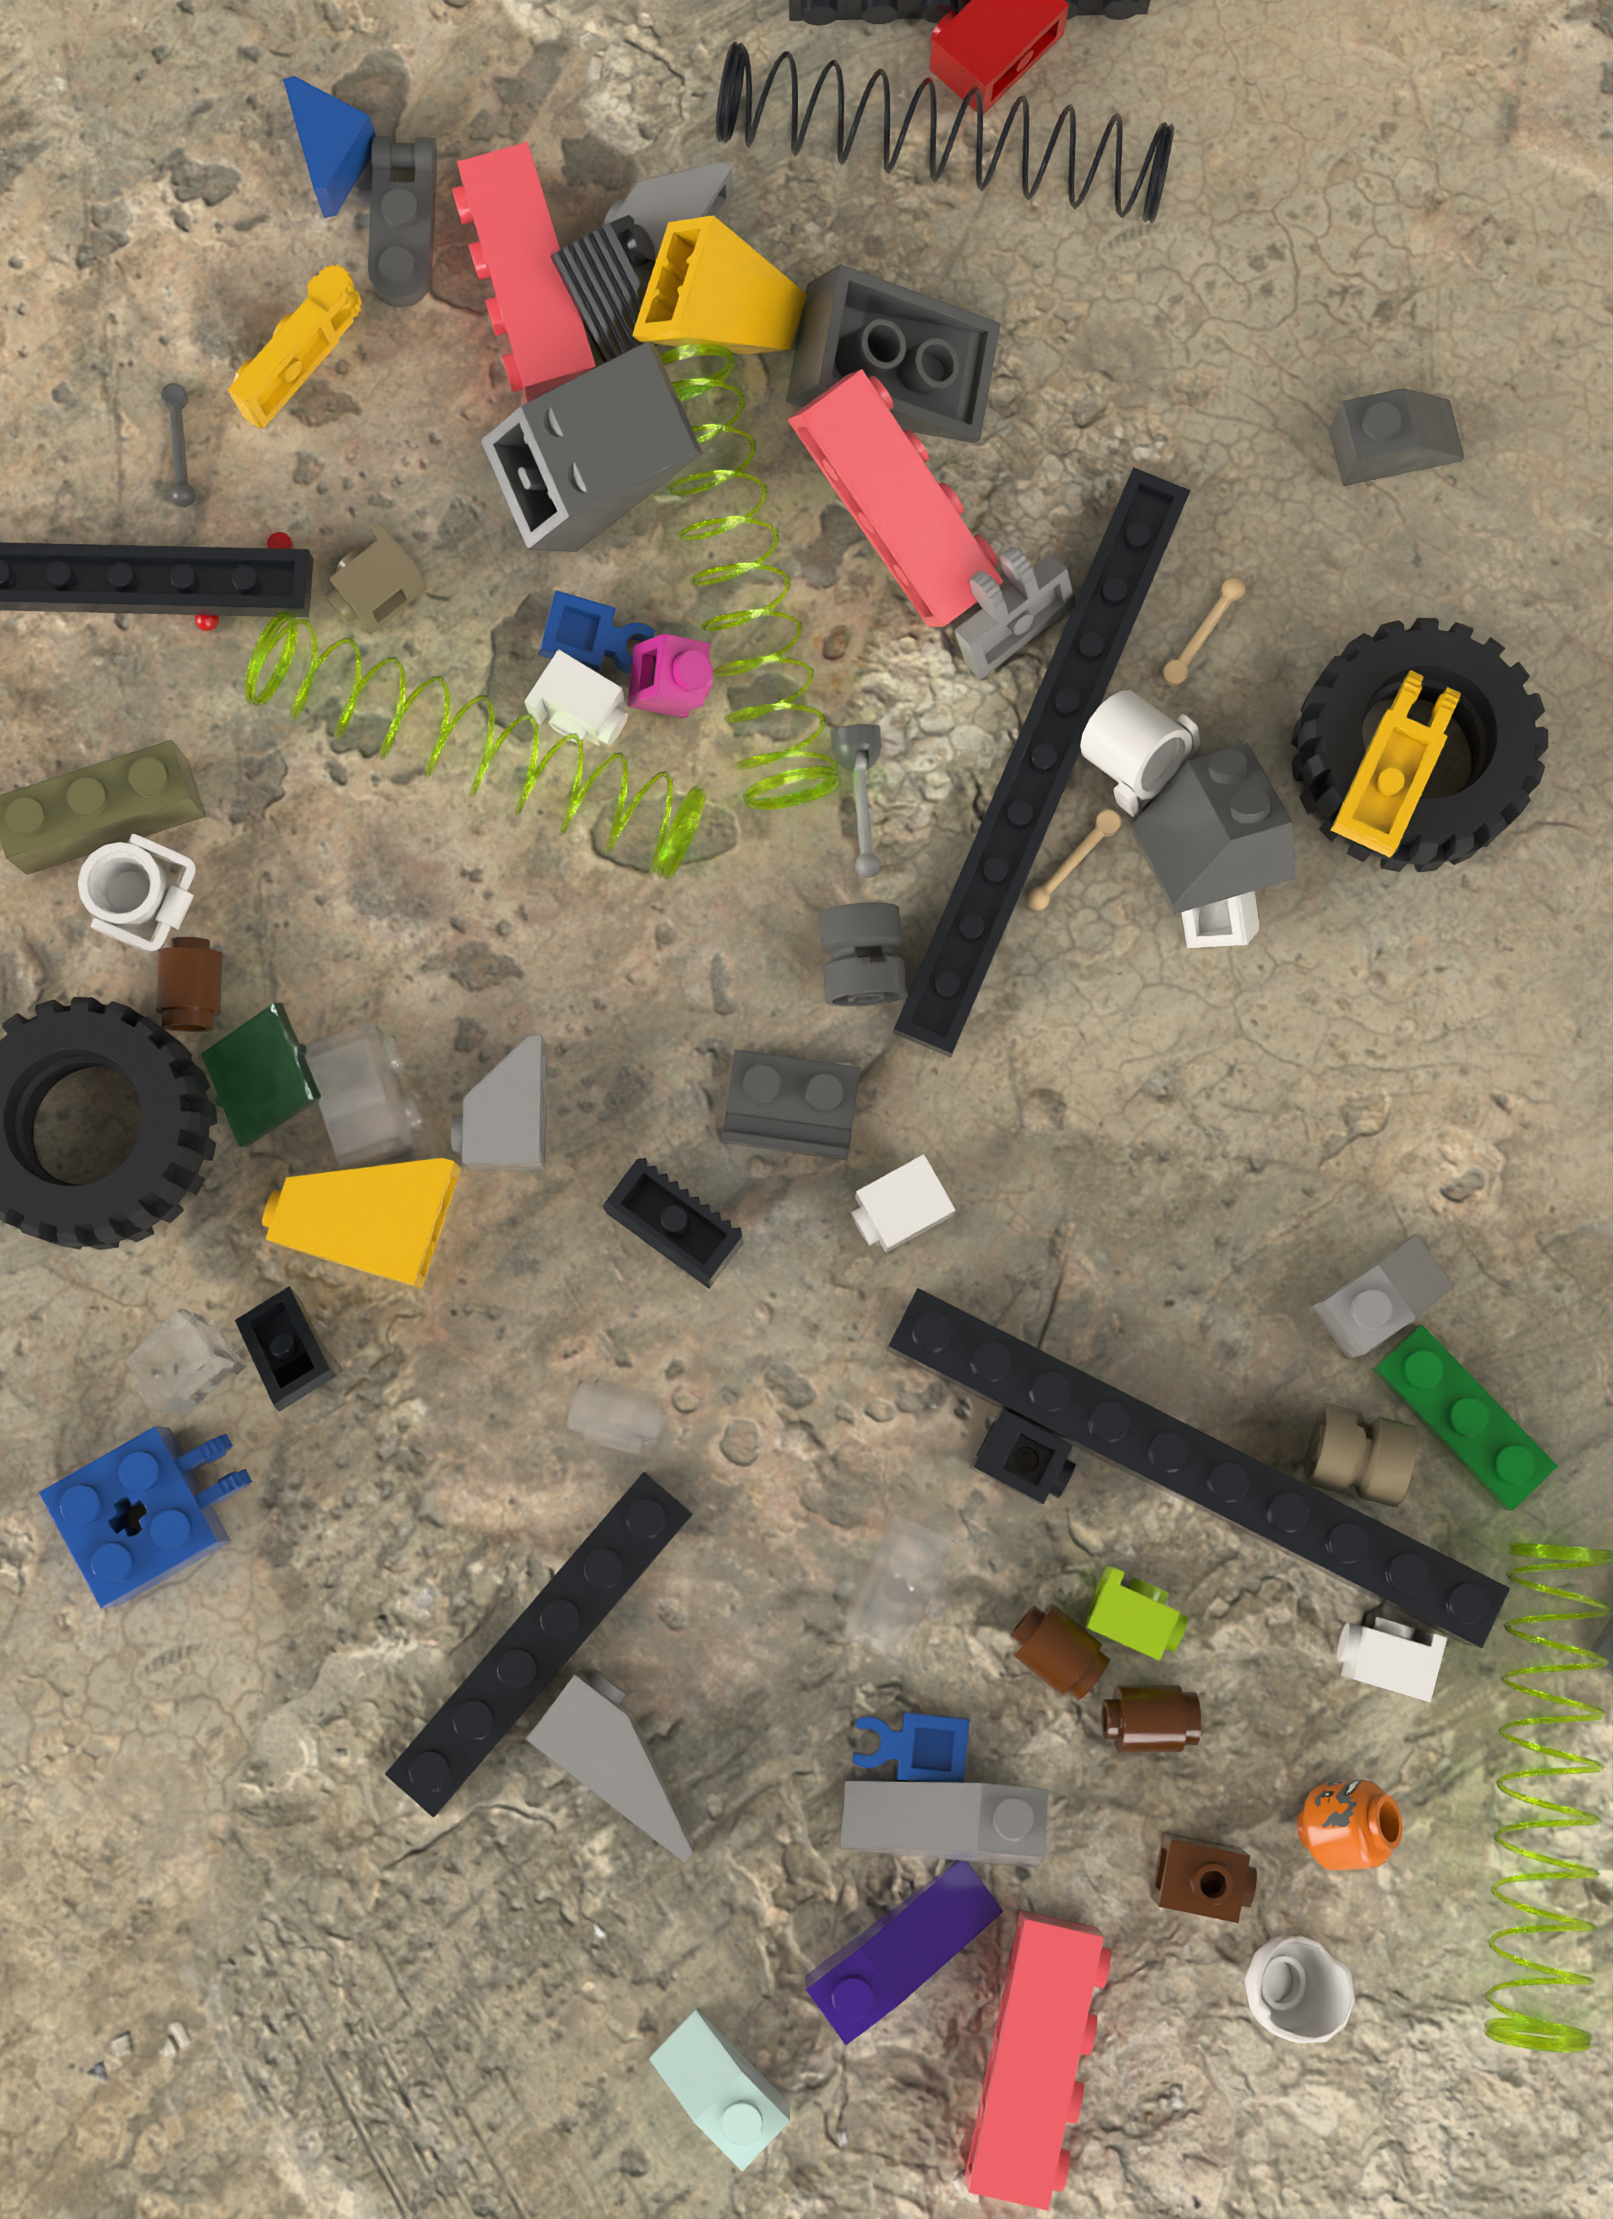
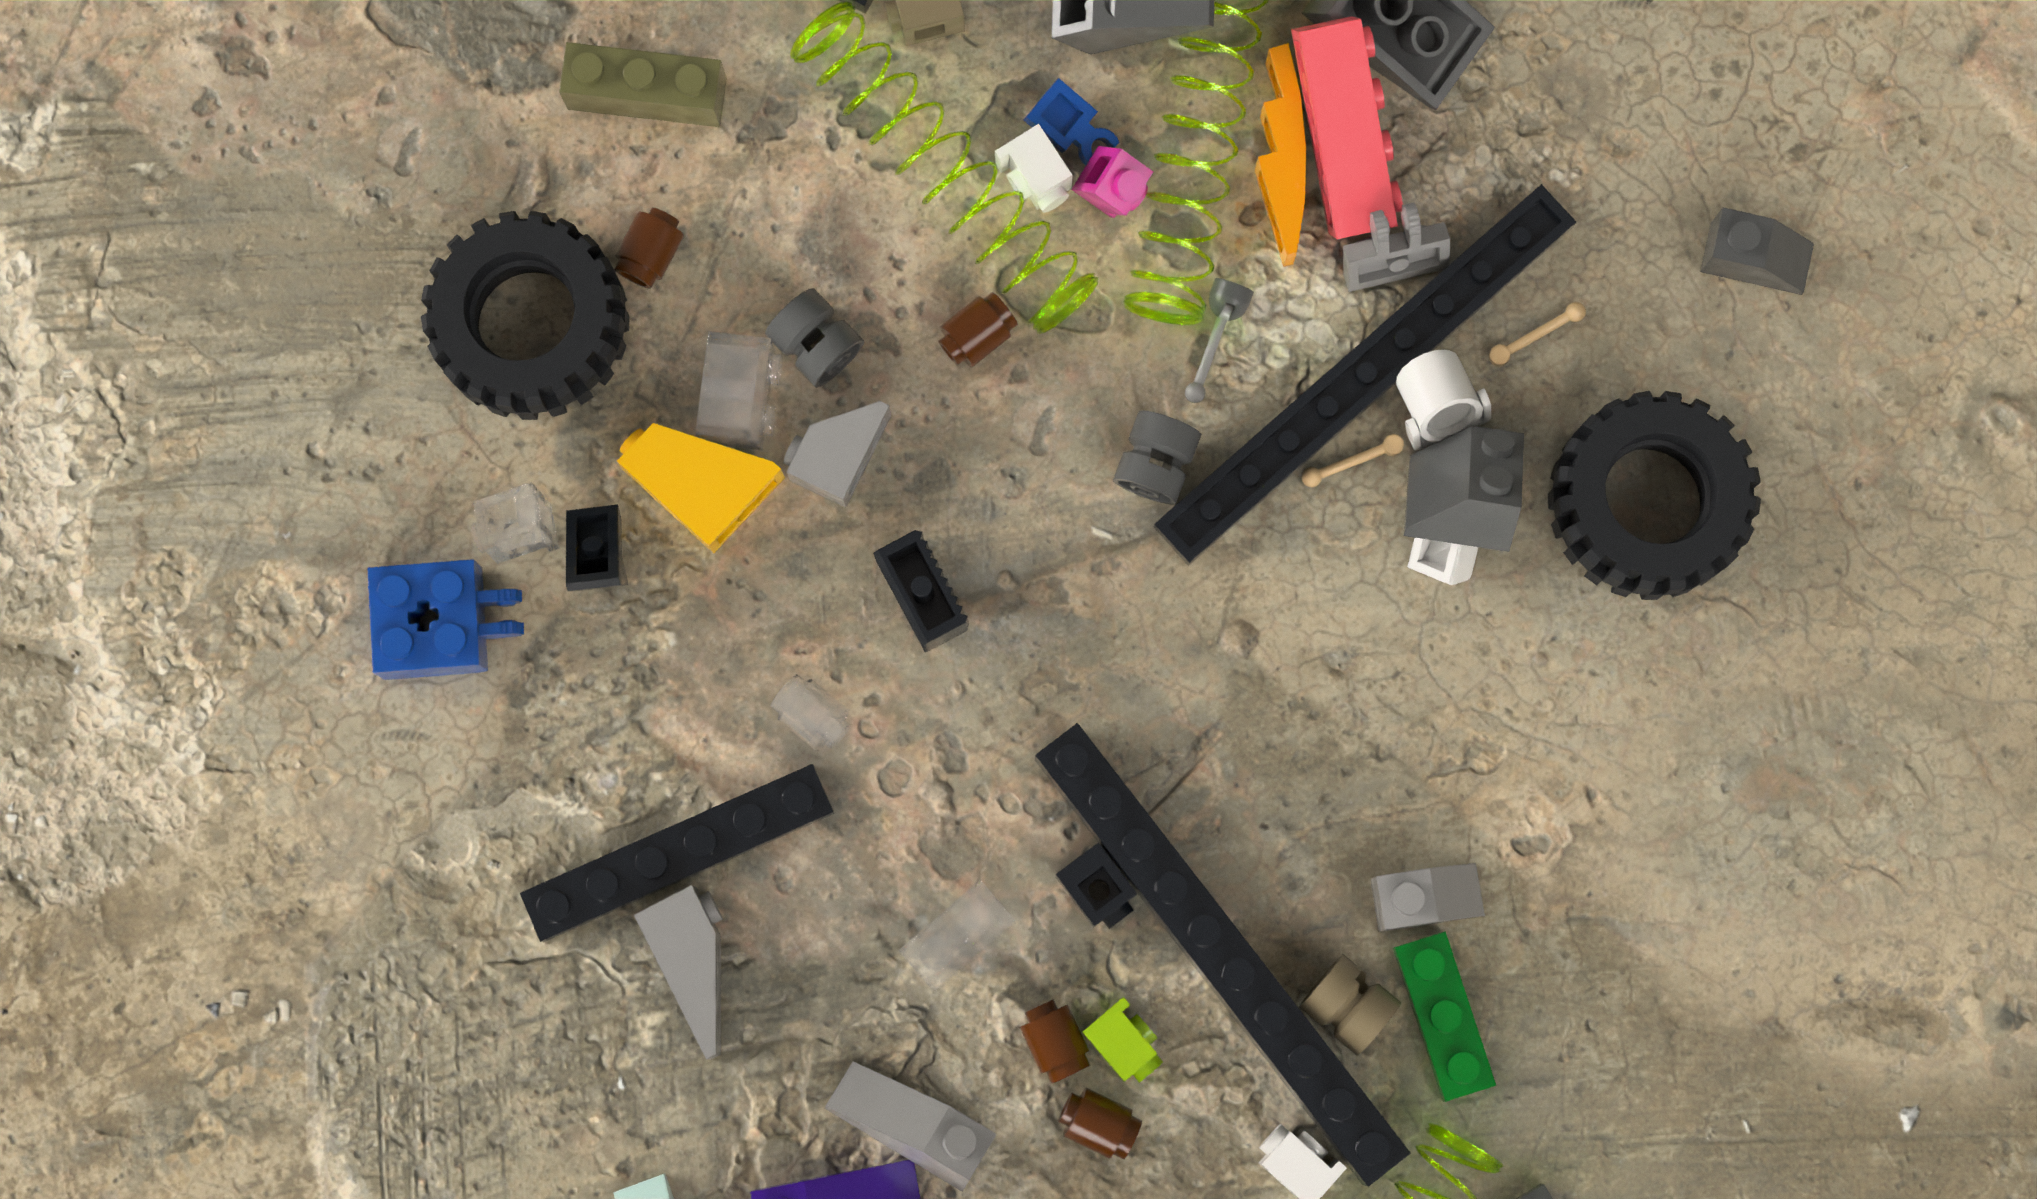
camera: 30 degrees right, 0 degrees up
white piece [78,834,196,953] -> none
clear green piece [201,1003,322,1148] -> none
dark grey plate [722,1050,861,1161] -> none
white brick [851,1154,956,1253] -> none
blue plate [852,1711,970,1783] -> none
yellow hinge [1331,670,1461,857] -> none
none -> dark grey wheel [765,288,864,388]
none -> reddish brown brick [938,292,1018,367]
none -> light orange slope [1255,43,1306,267]

